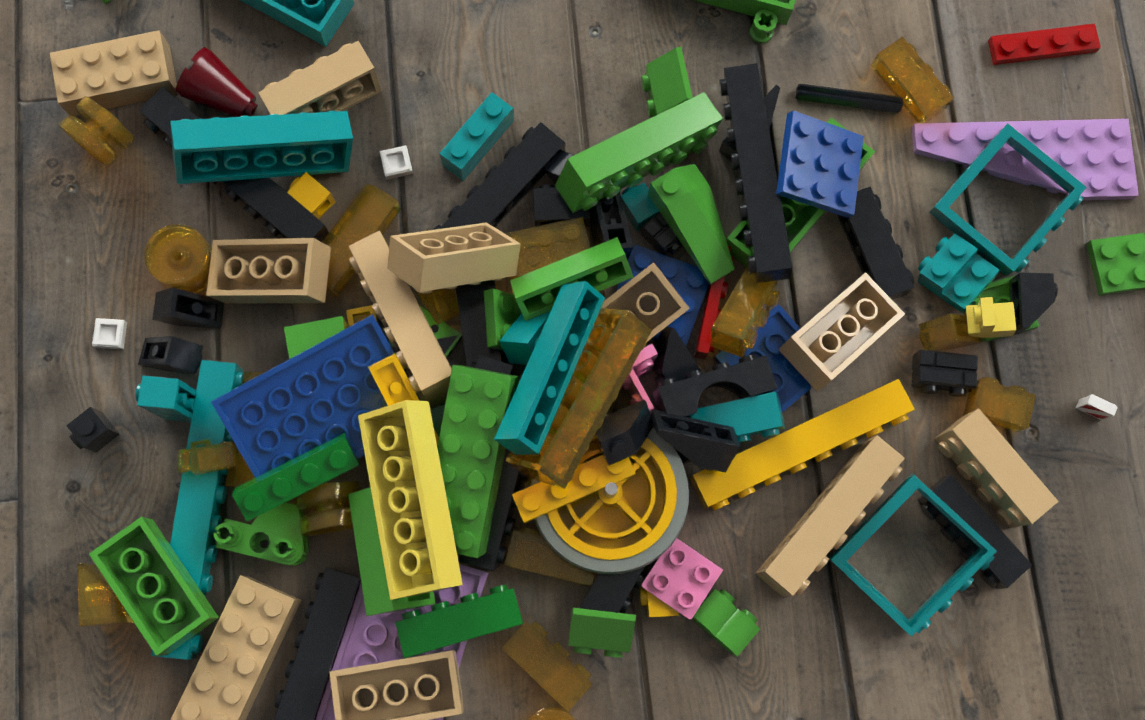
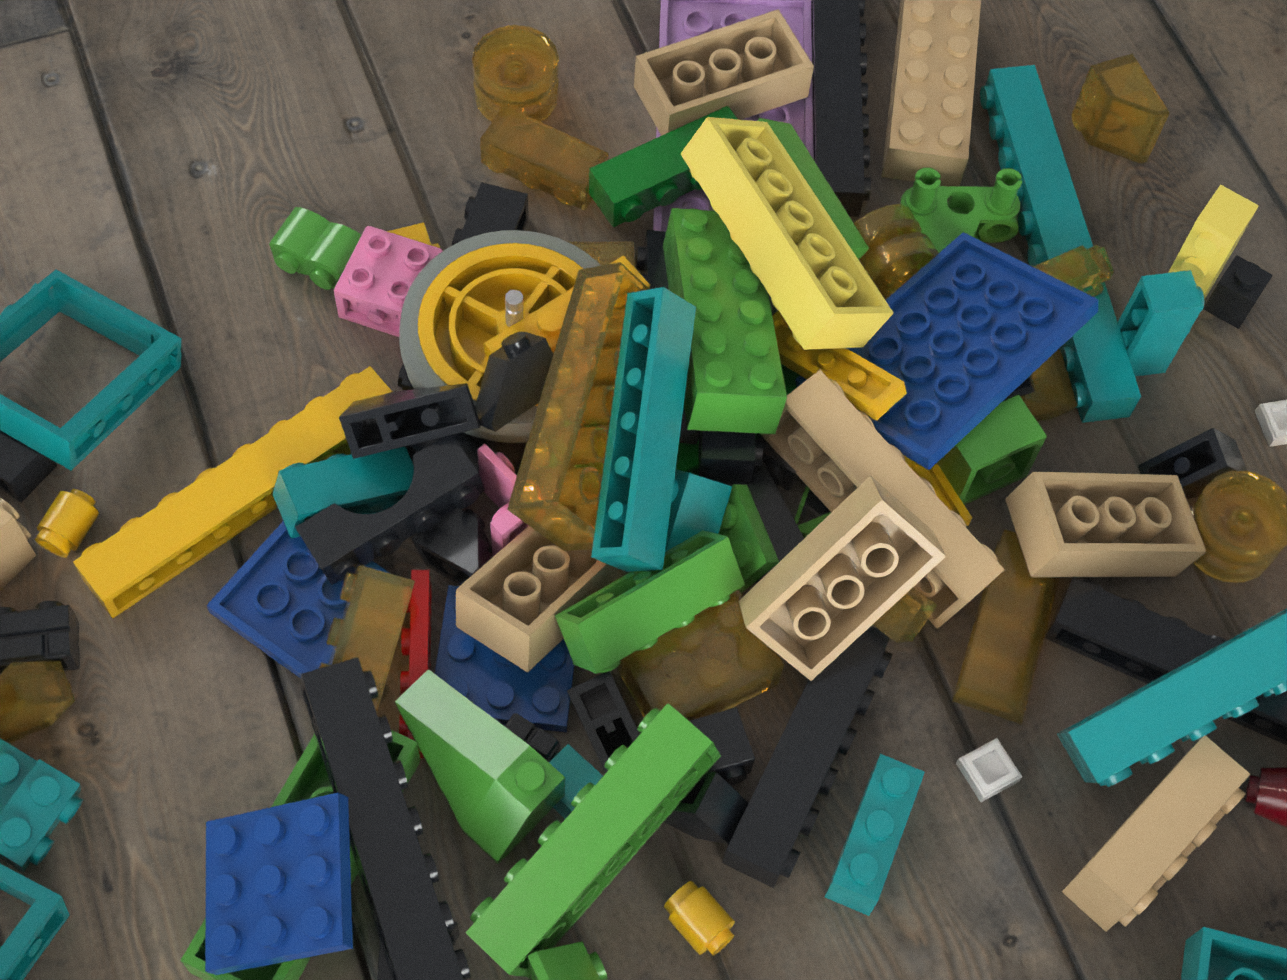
camera: 165 degrees right, 15 degrees down
bright green brick [89,517,219,656] -> none
black slope [138,336,203,374] -> none
green brick [232,433,359,522] -> none
yellow brick [287,172,335,219] -> none
bright green slope [568,608,636,658] -> none
tan brick [755,435,905,597] -> none
tan brick [778,272,905,392] -> none
black brick [838,186,914,300] -> none
none -> yellow brick [35,488,99,558]
none -> yellow brick [664,881,735,956]
none -> light yellow brick [1168,184,1259,300]

